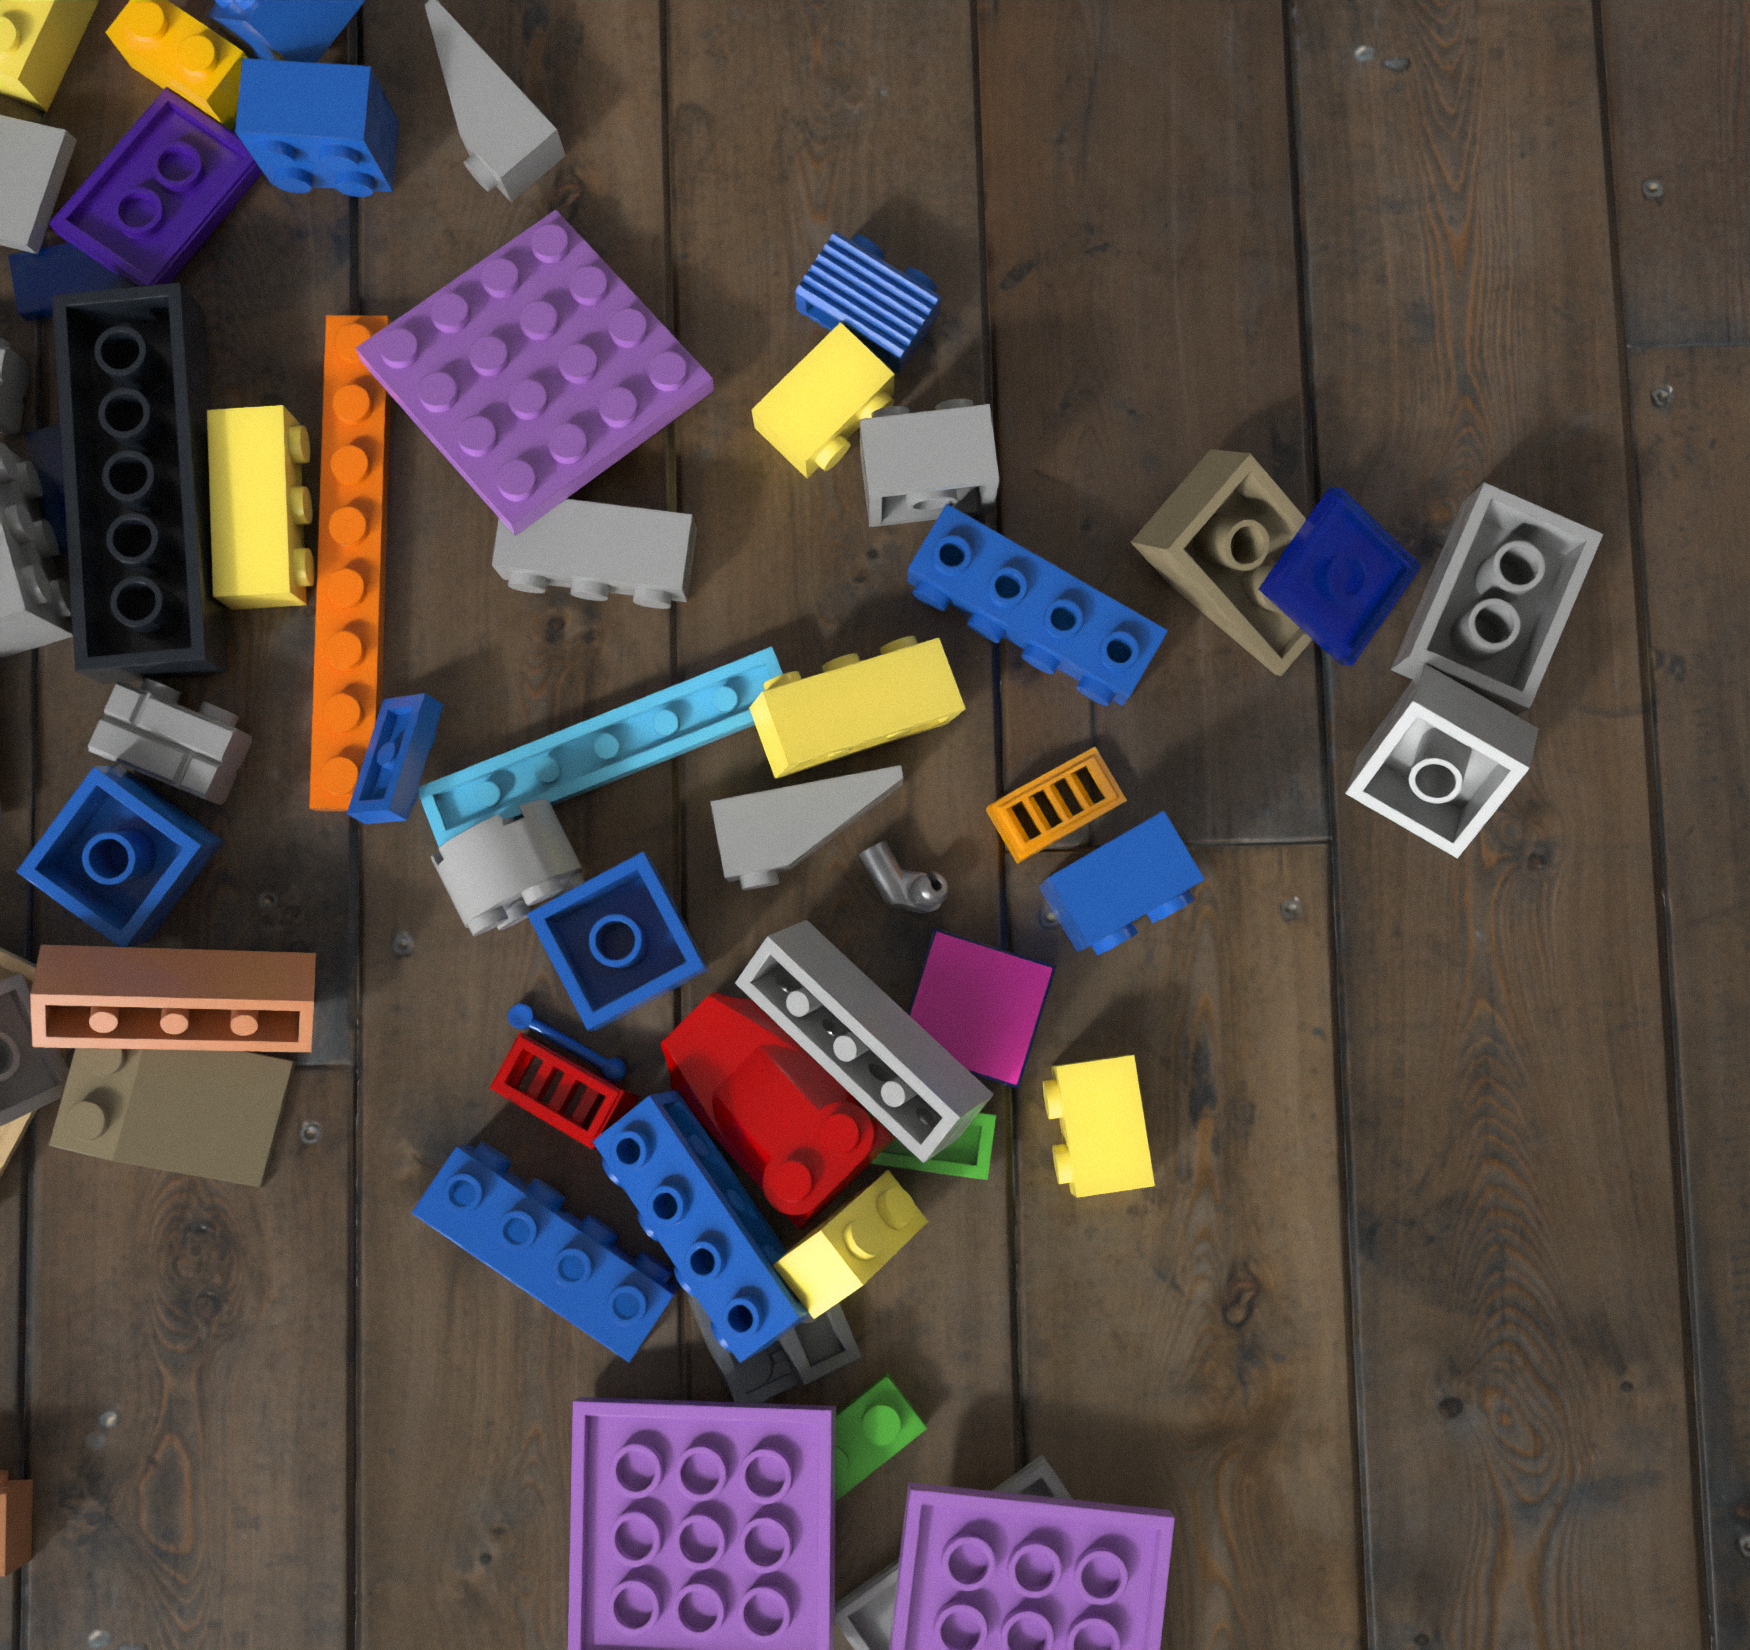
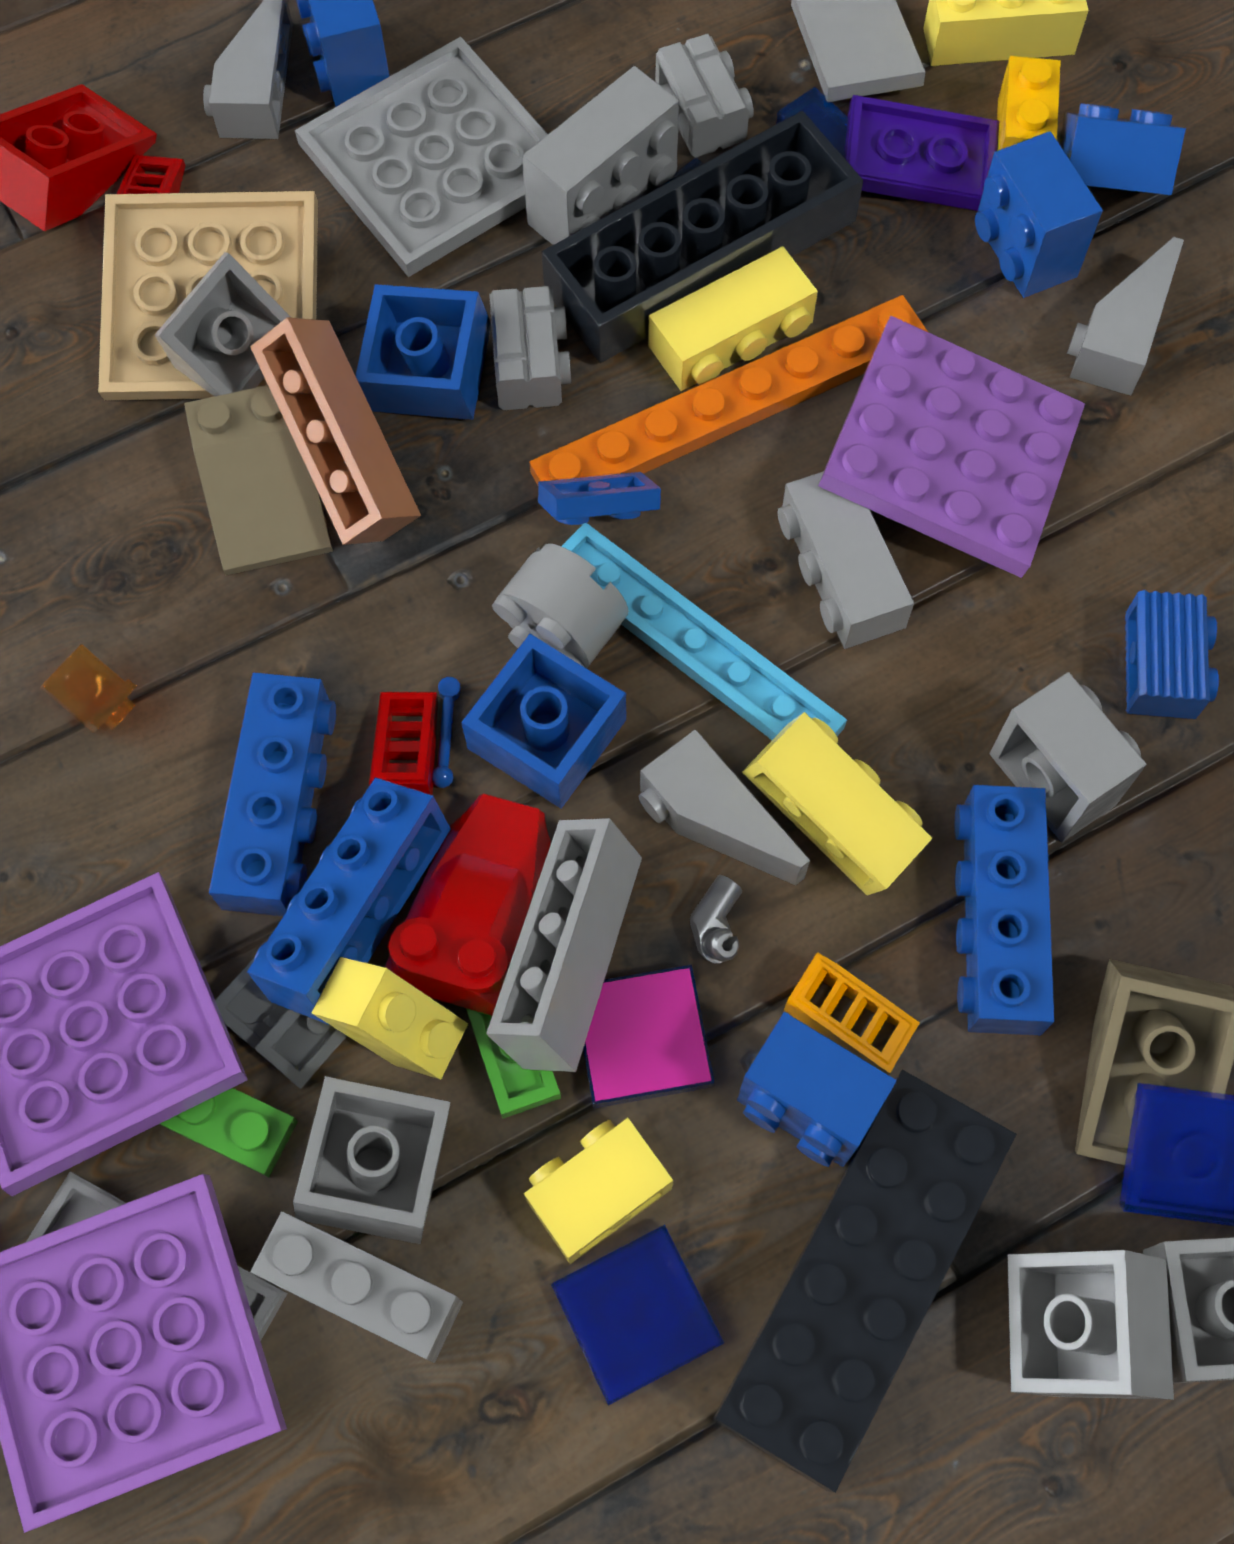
camera: 65 degrees right, 15 degrees down
light yellow brick [752,322,895,479] -> none
none -> clear orange bracket [41,644,137,733]
none -> light grey brick [250,1211,463,1363]
none -> light grey brick [293,1076,450,1244]
none -> clear blue tile [551,1225,724,1406]
none -> black brick [712,1069,1017,1493]

